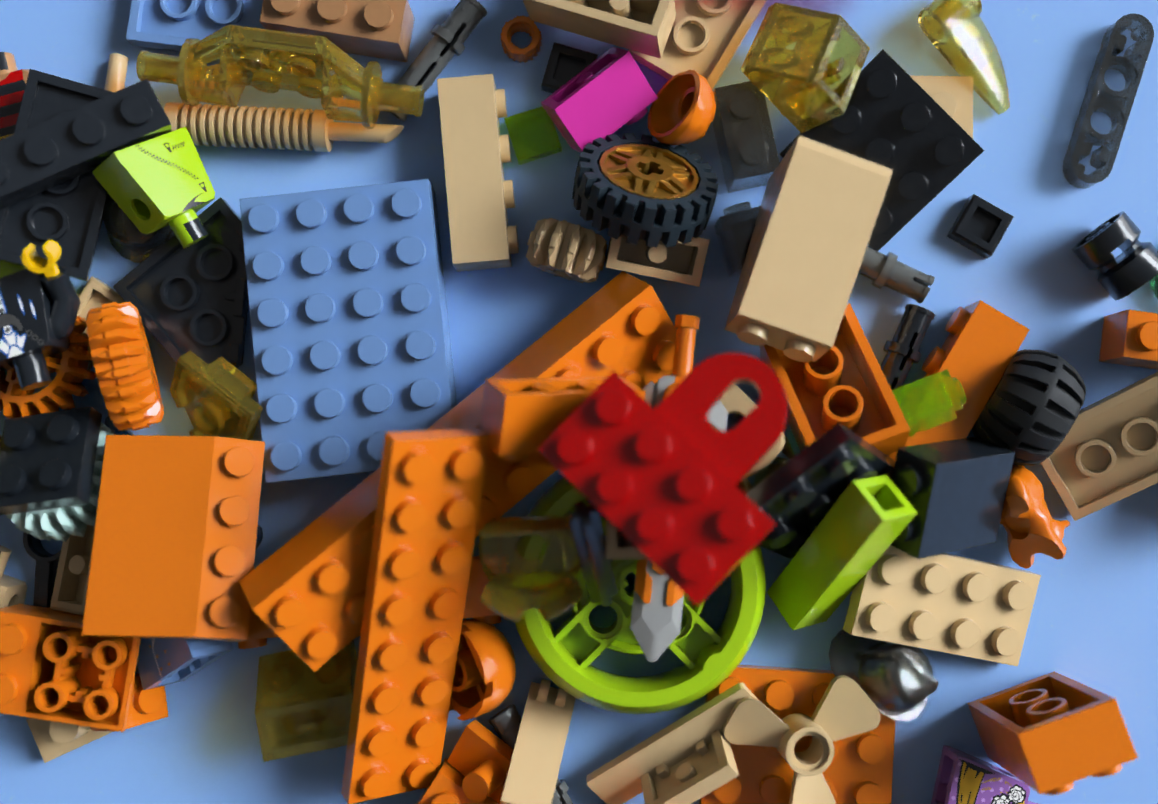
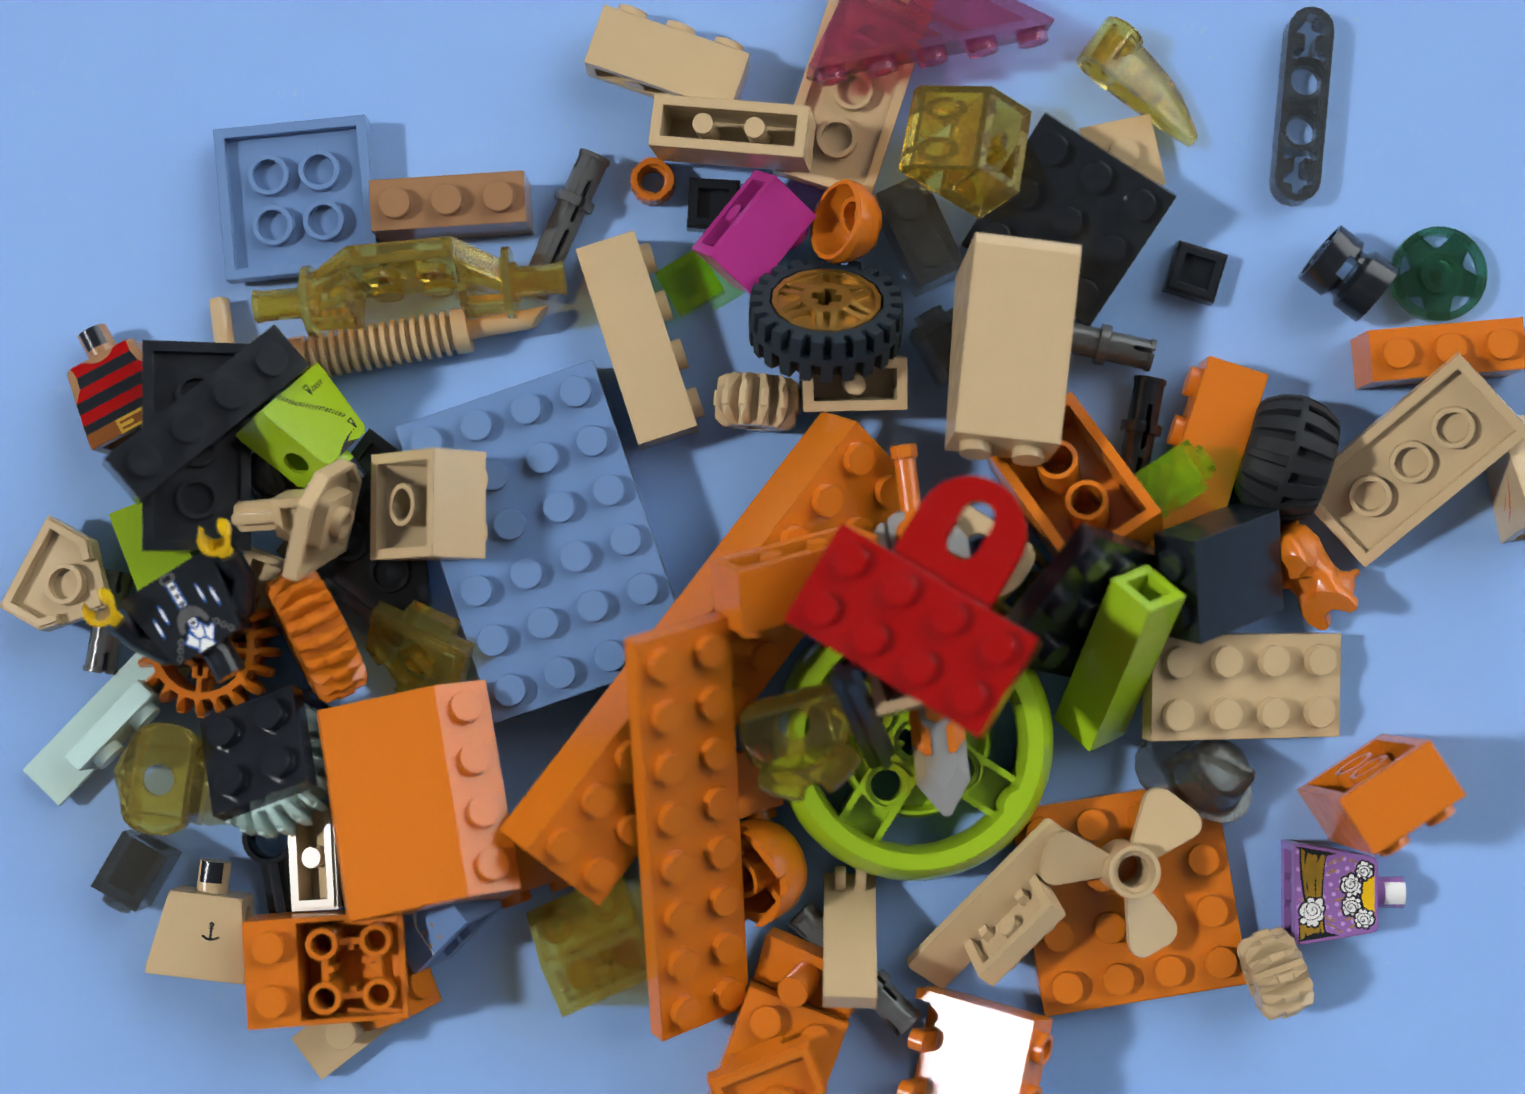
camera: 15 degrees left, 0 degrees up
none -> tan piece [231,458,362,582]
none -> tan slope [370,447,488,560]

